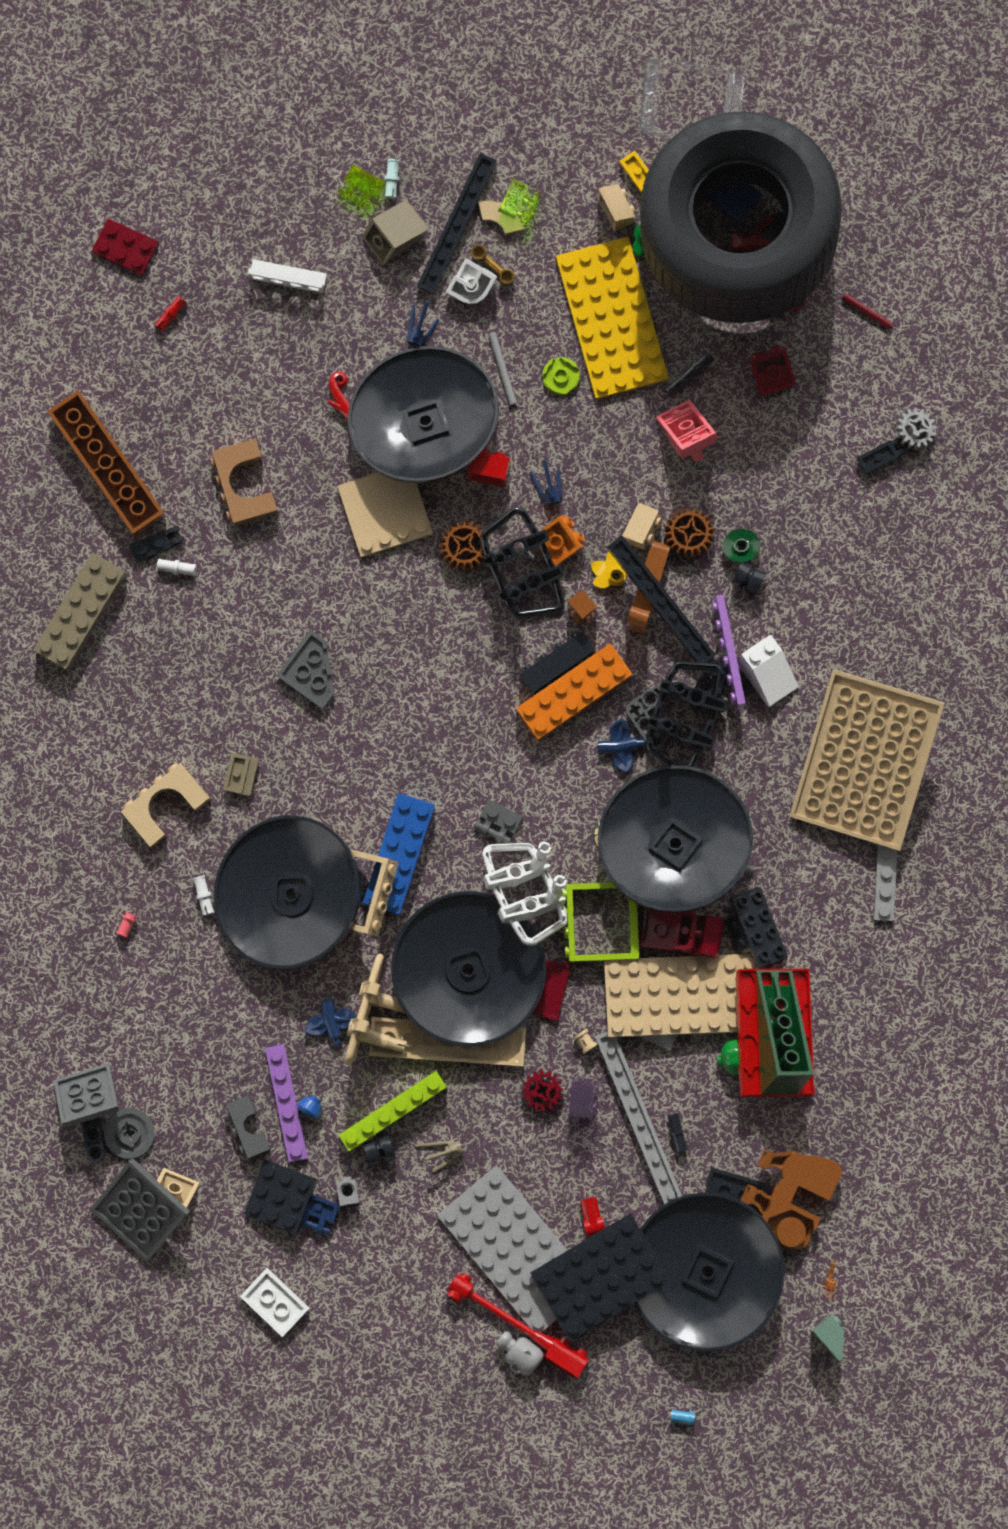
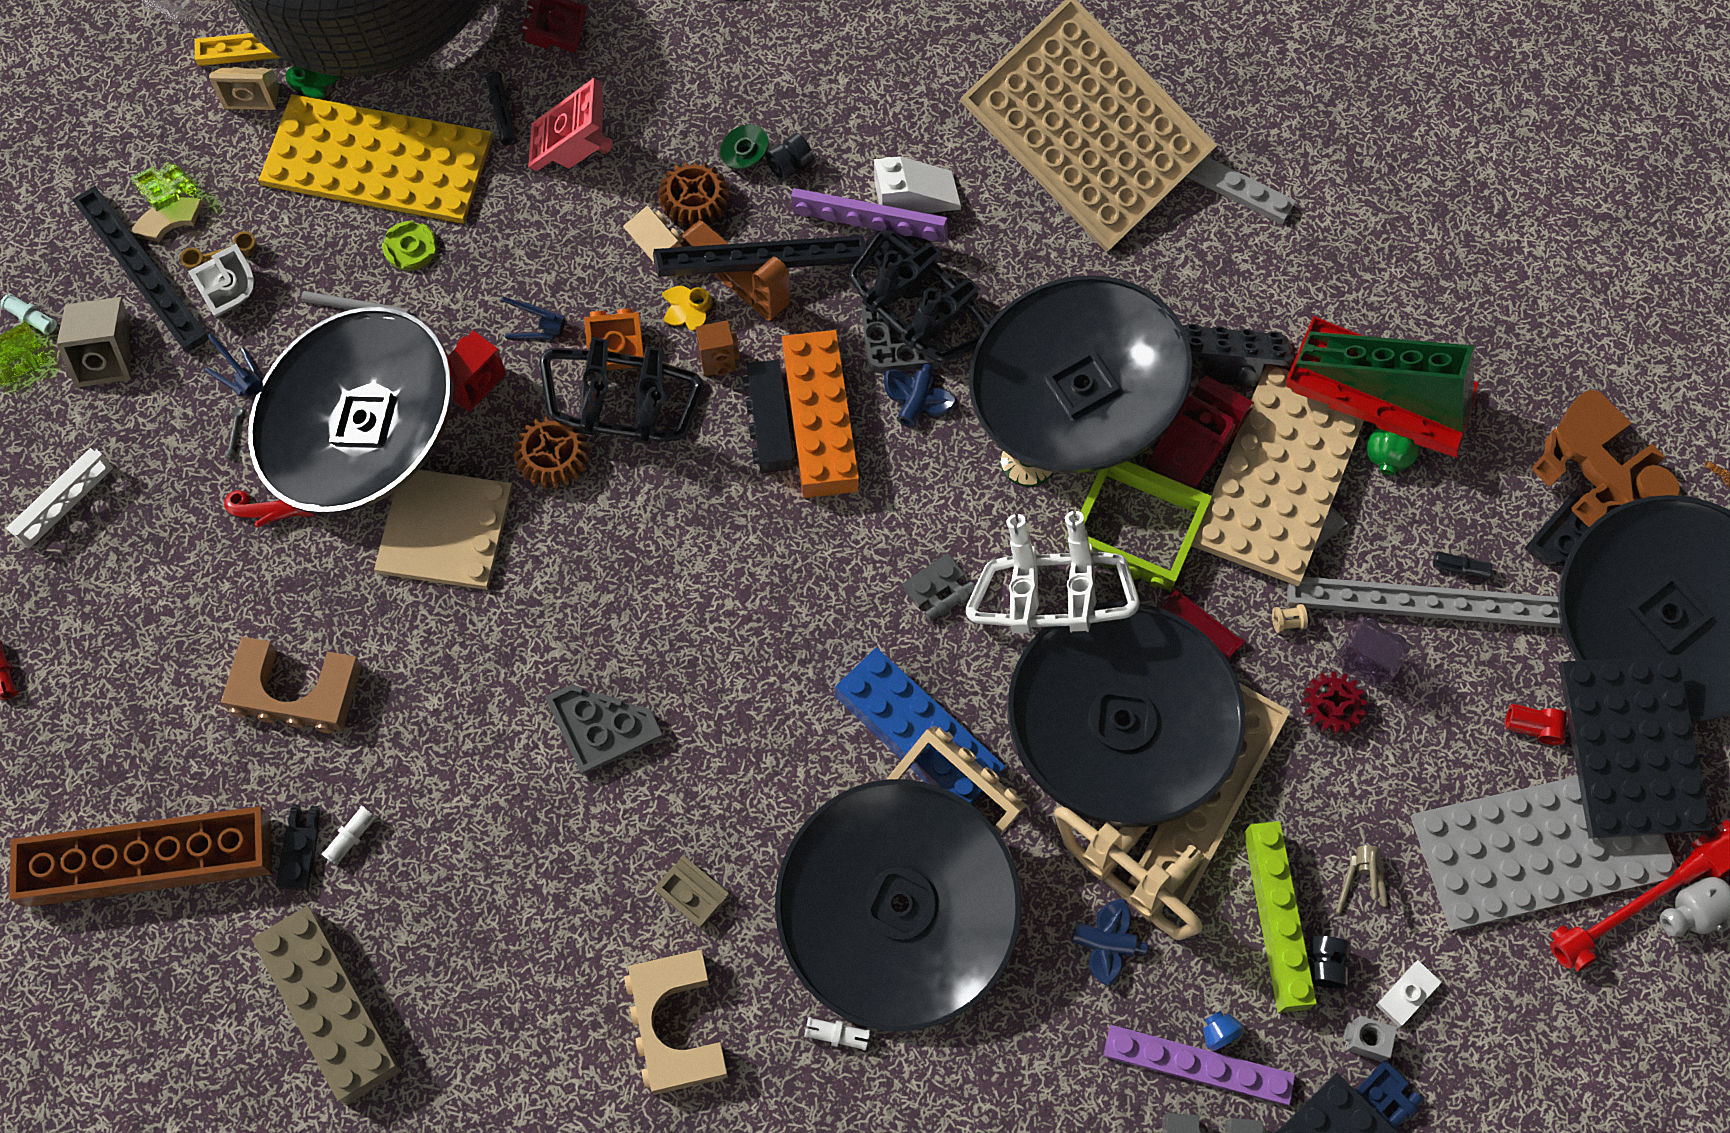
camera: 70 degrees left, 15 degrees down
none -> dark grey hinge [224,406,244,460]
none -> white plate [1376,960,1441,1027]

